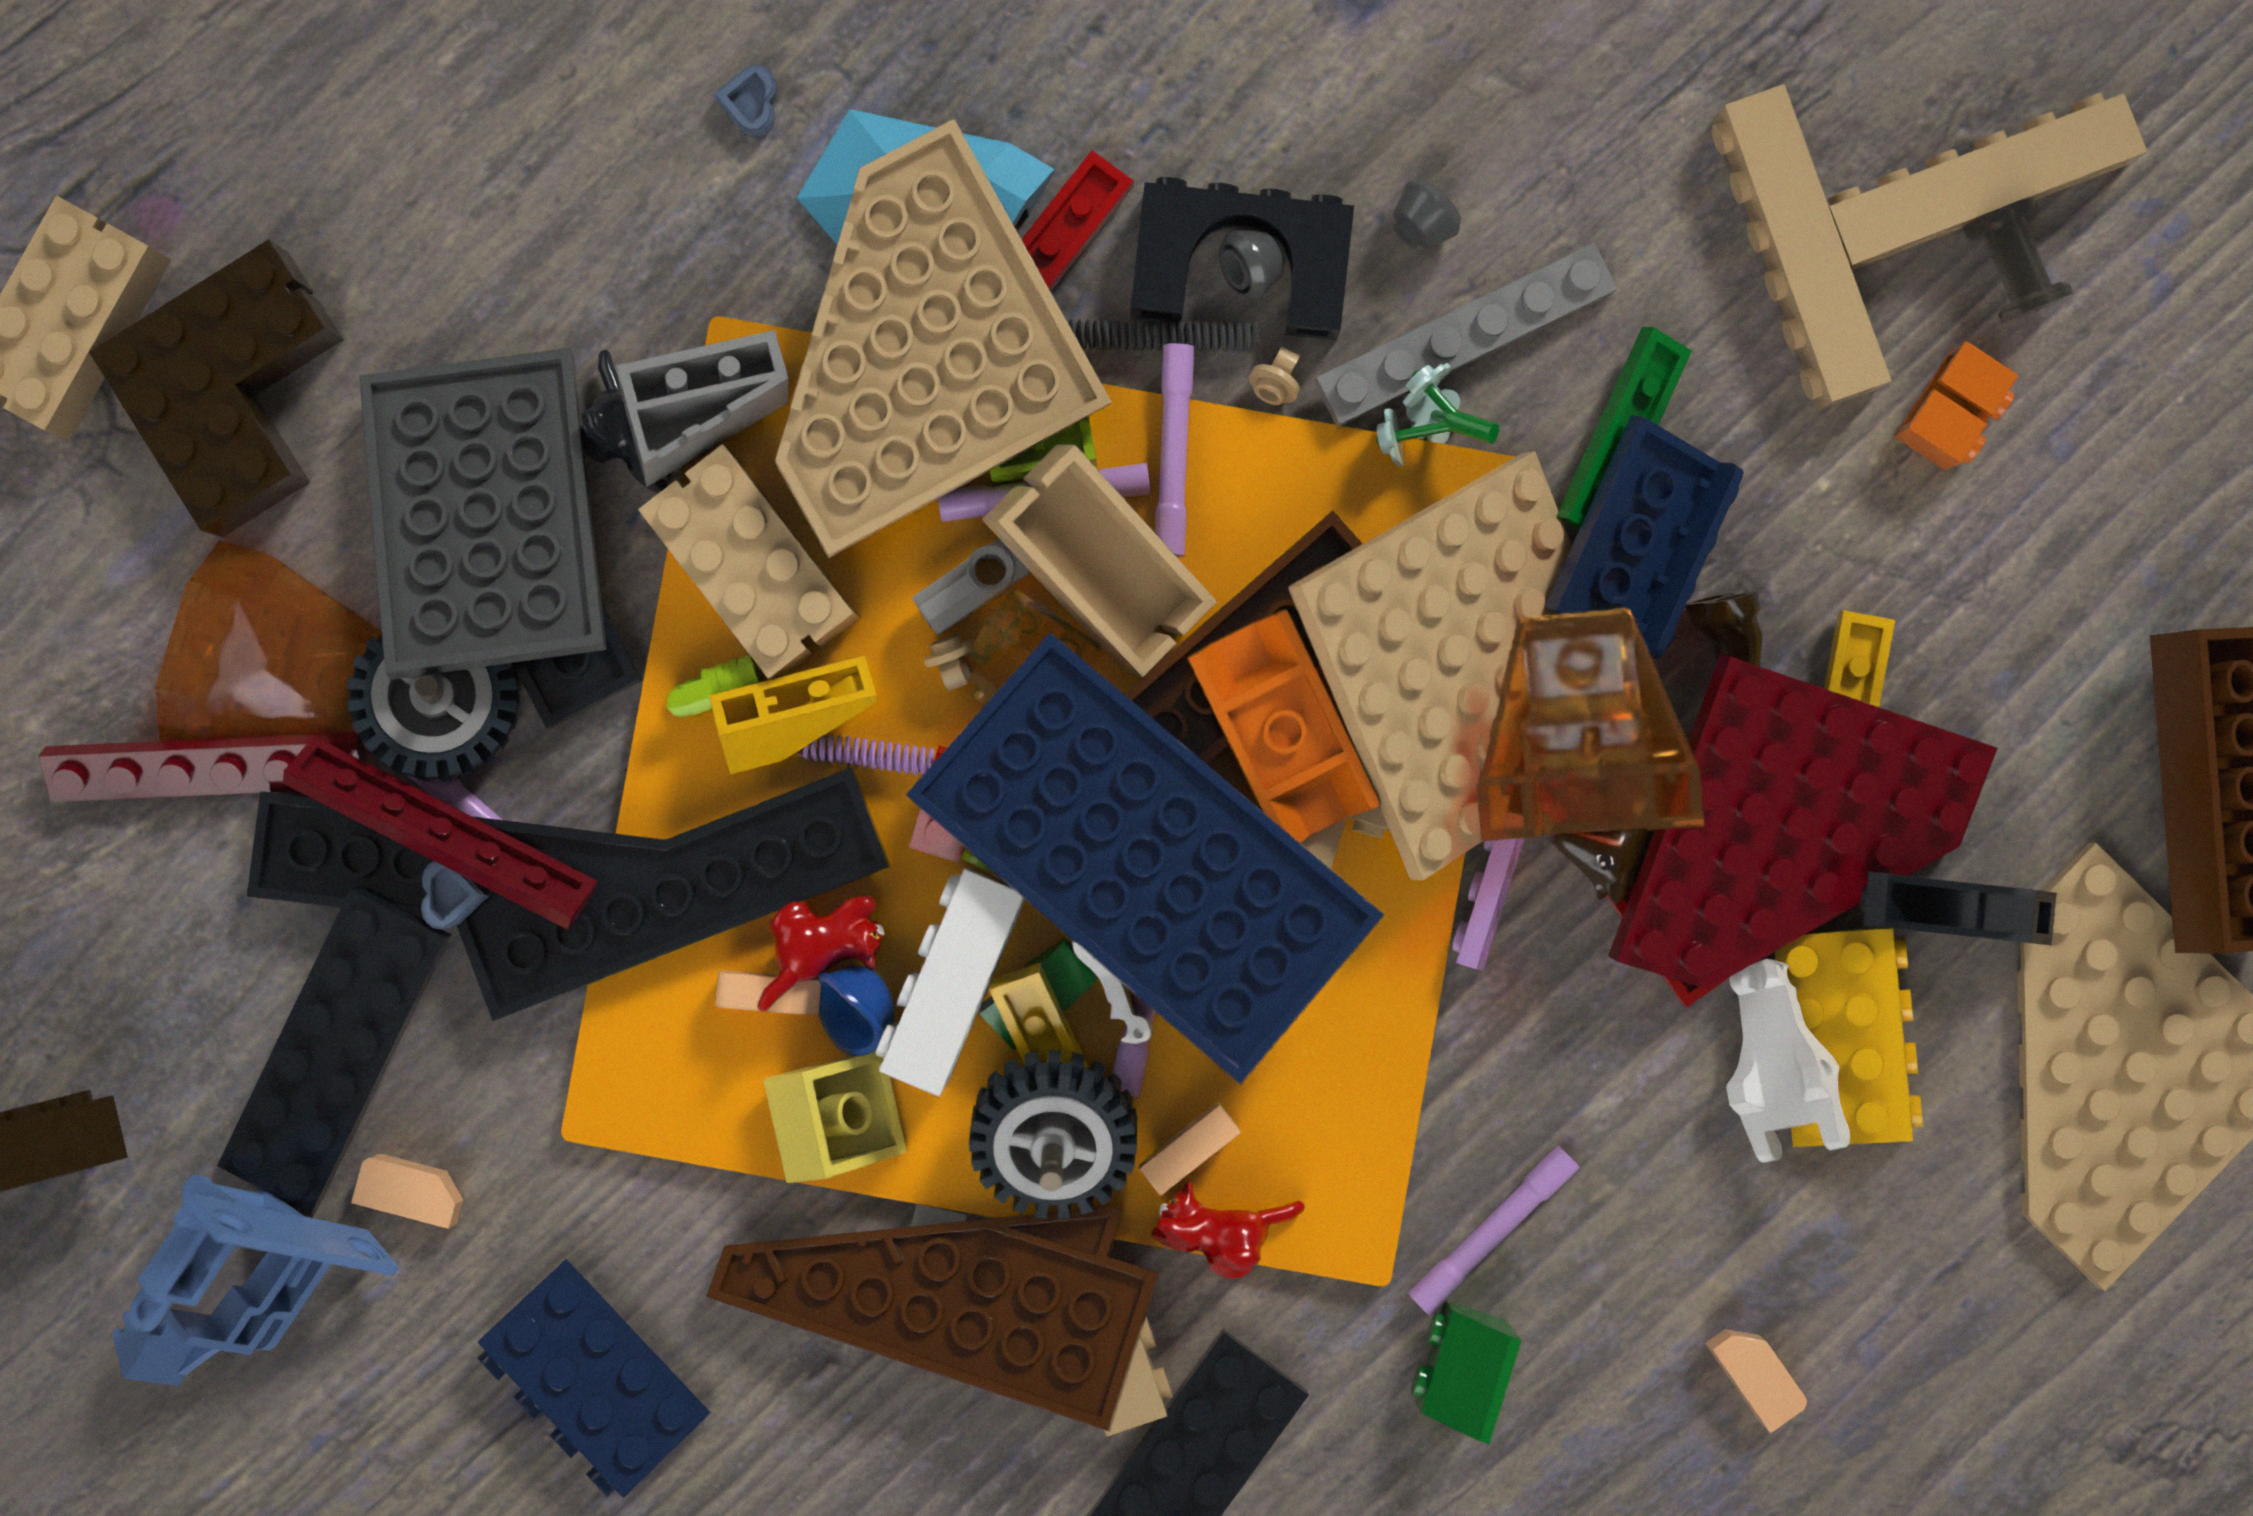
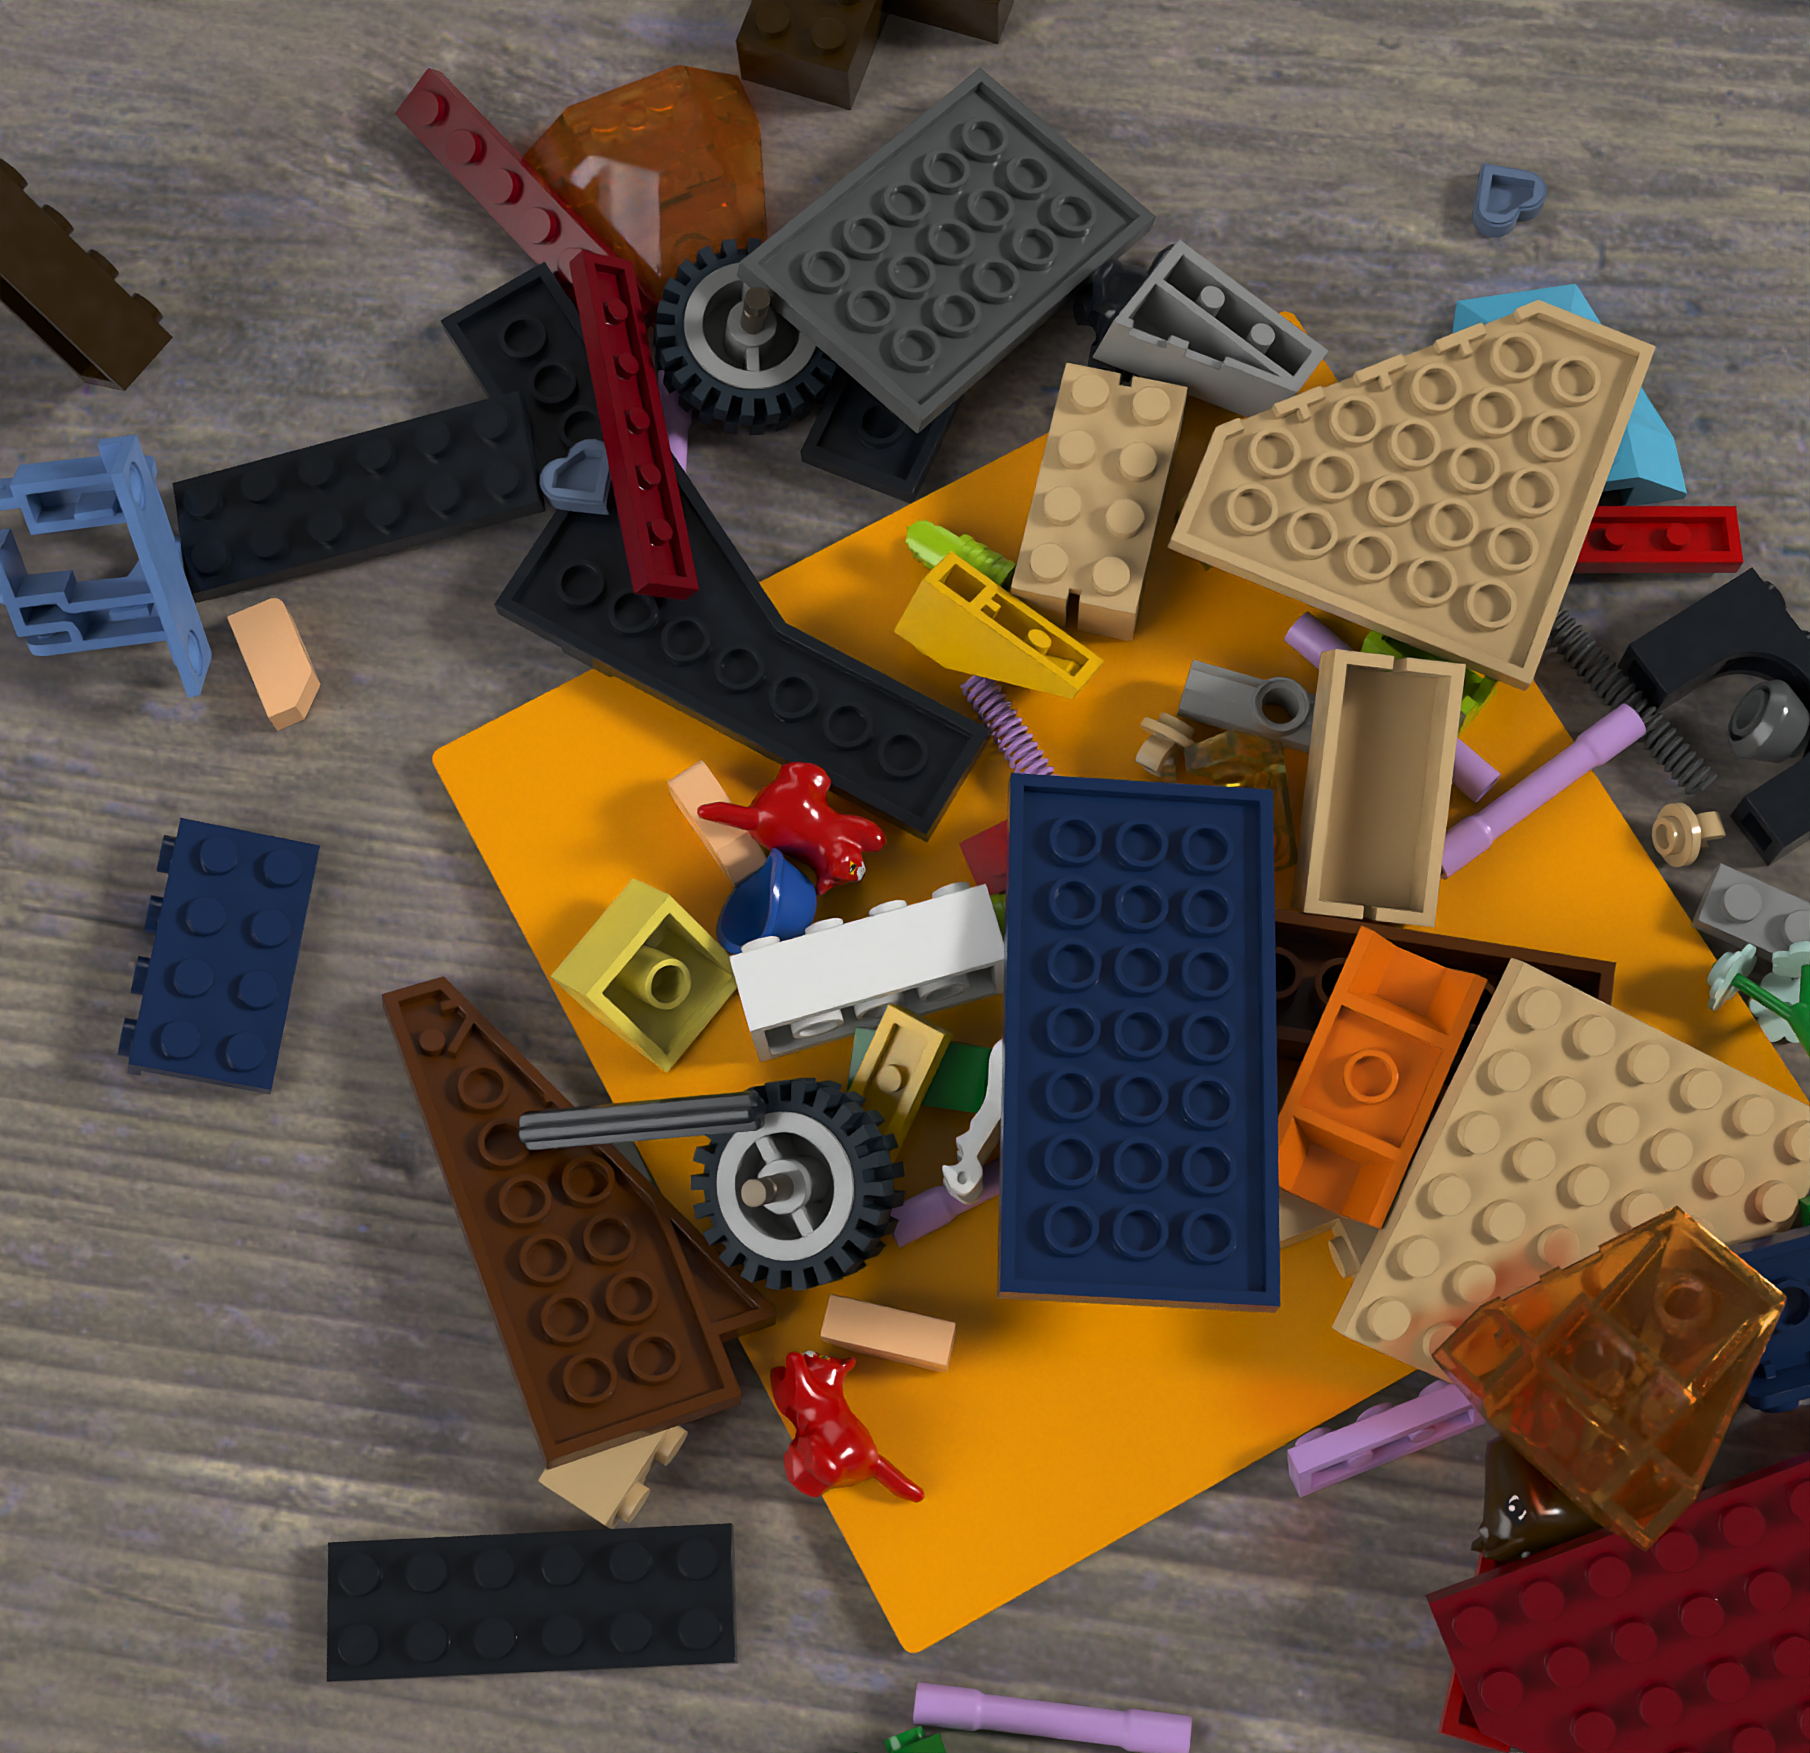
camera: 55 degrees right, 15 degrees down
none -> black axle [517,1091,766,1150]

